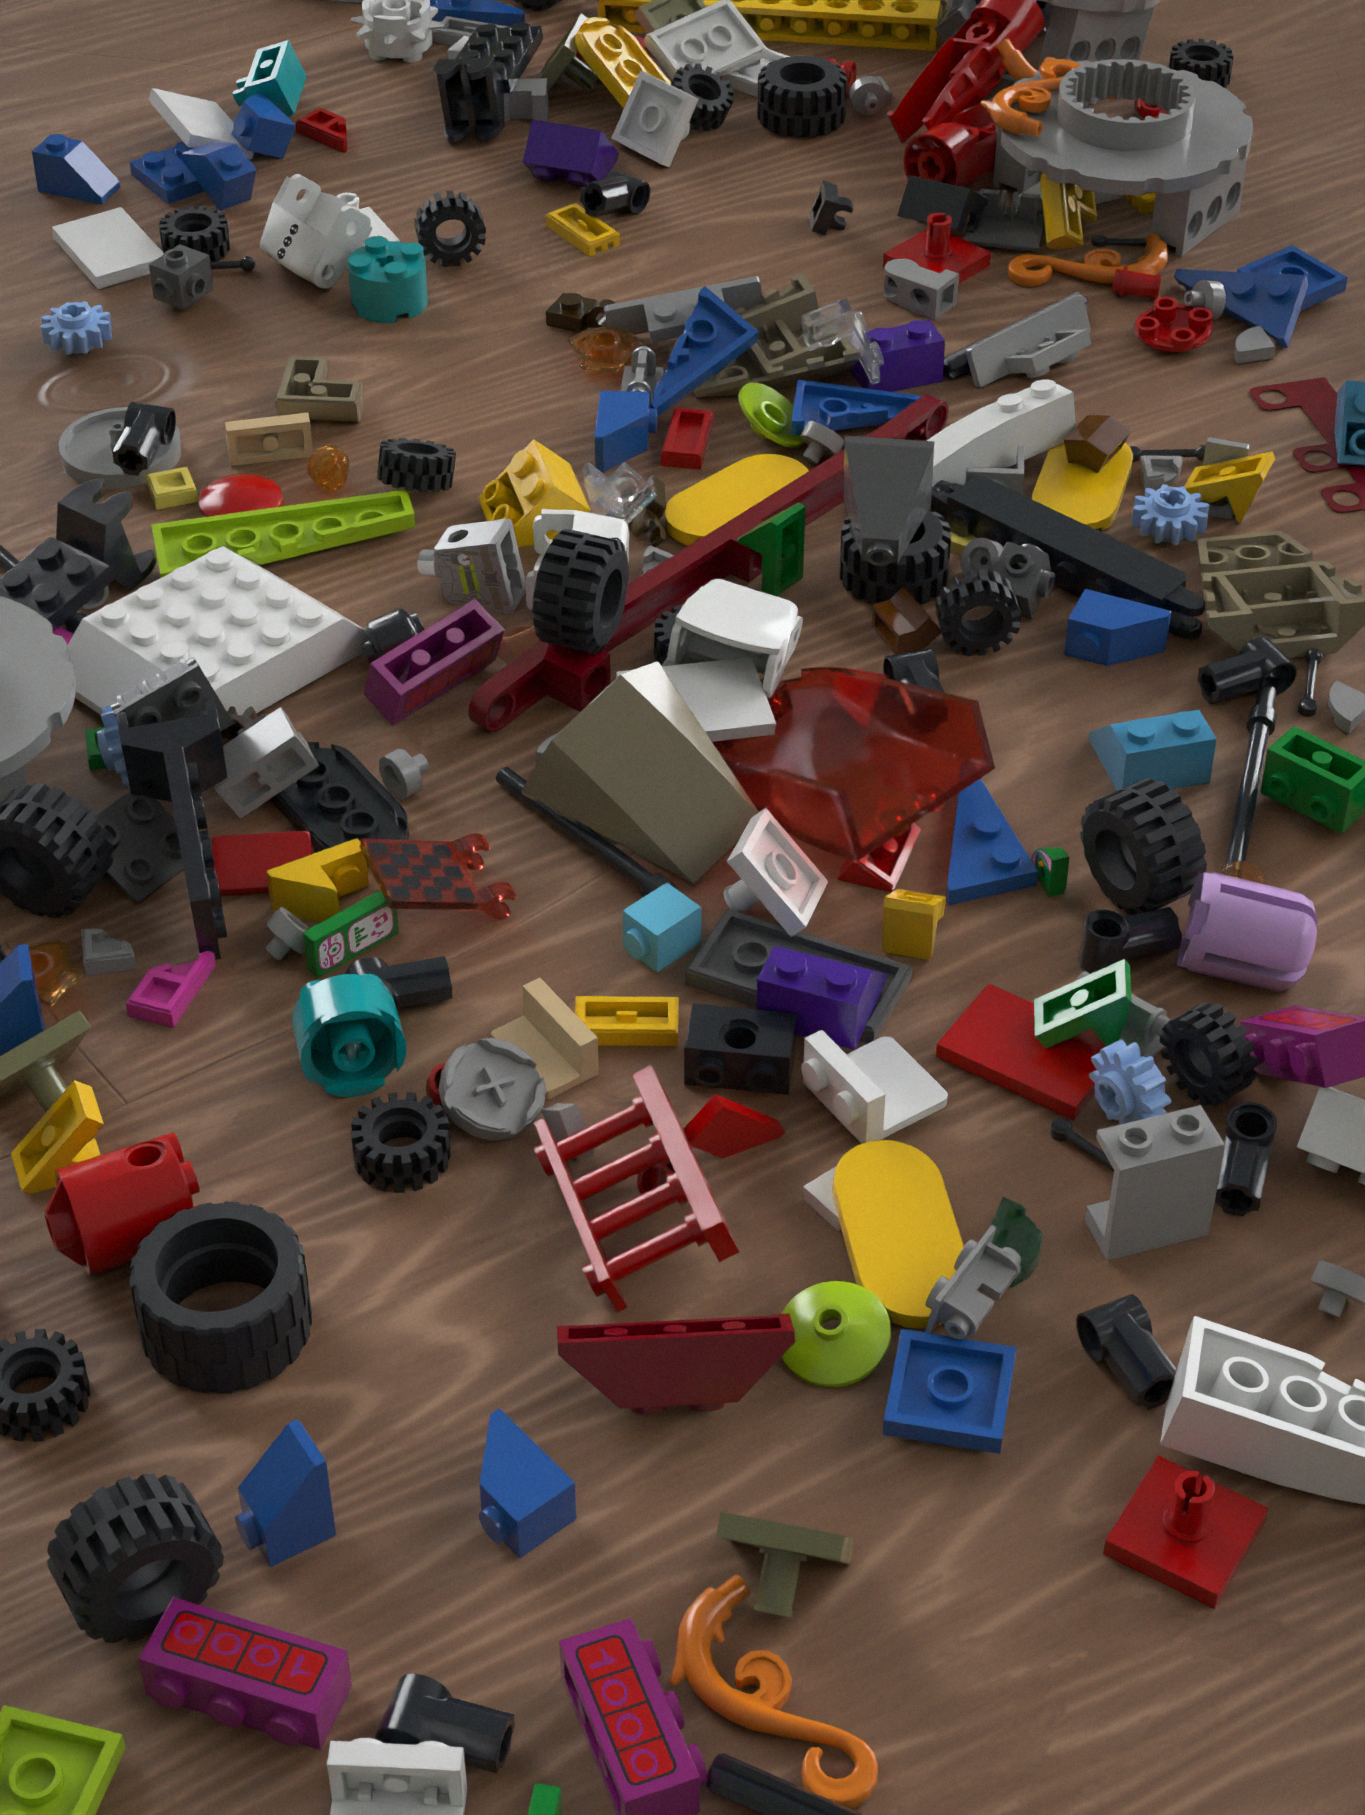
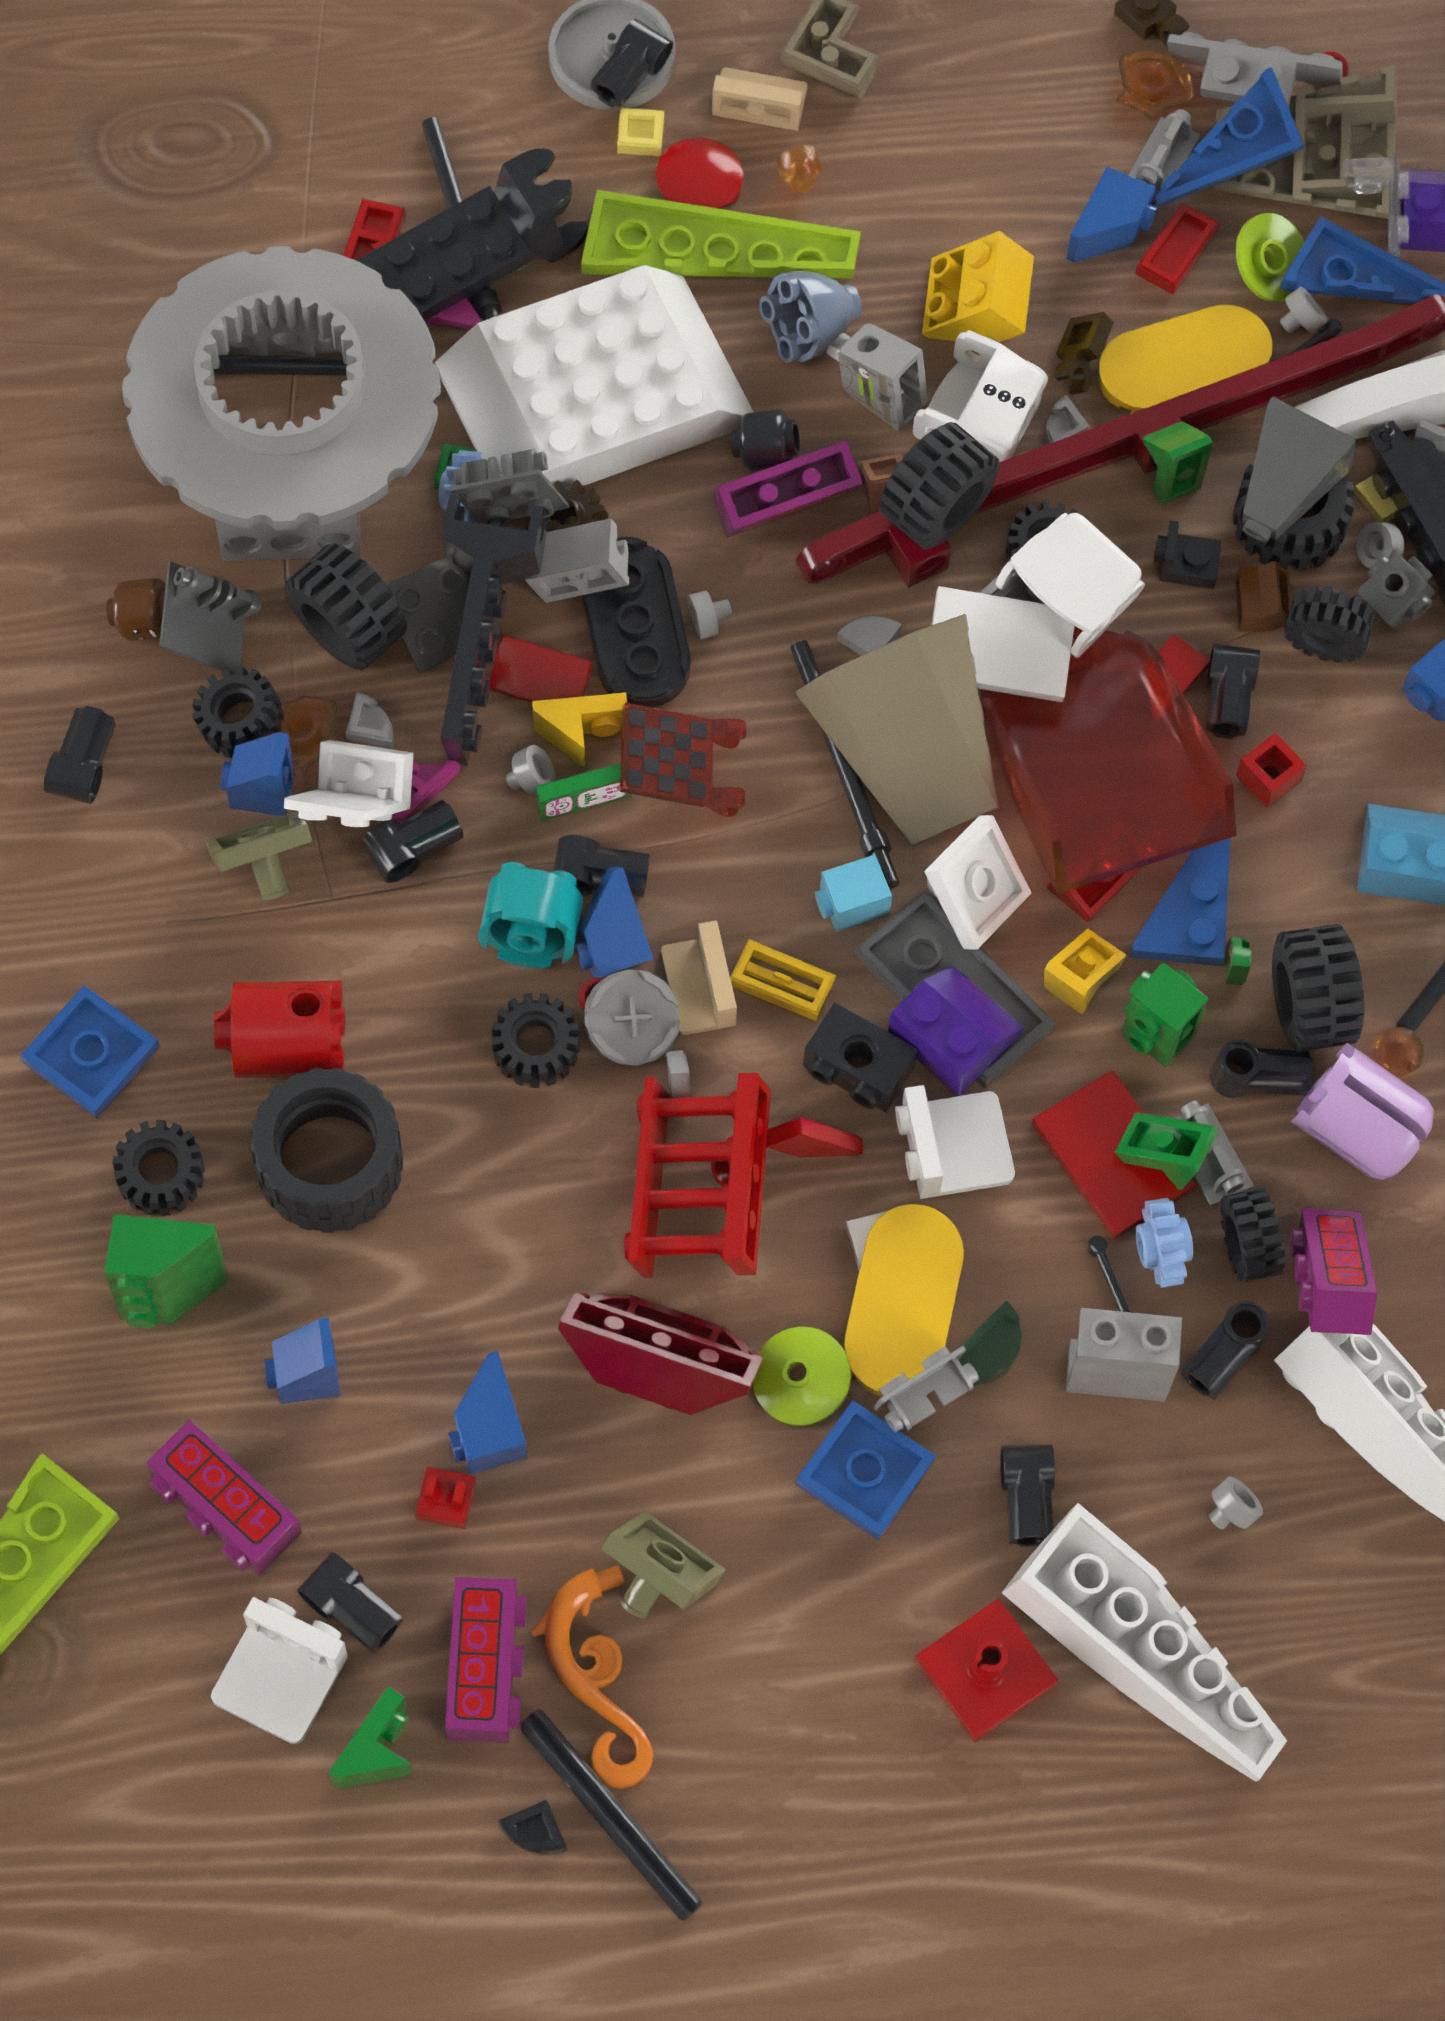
camera: 20 degrees right, 25 degrees up
yellow slope [11,1080,104,1194] -> none
black tyre [47,1473,224,1643] -> none
black tyre [377,438,456,492] -> none
clear bracket [582,462,657,524] -> none
none -> green slope [104,1214,228,1329]
none -> white bracket [284,740,414,827]
none -> black piece [361,800,464,883]
none -> red tile [415,1466,476,1529]
none -> blue slope [574,866,653,978]
none -> sand blue piece [759,271,862,363]
none -> green brick [1122,962,1209,1067]
none -> black bracket [1153,520,1222,589]
none -> red plate [1236,732,1307,808]

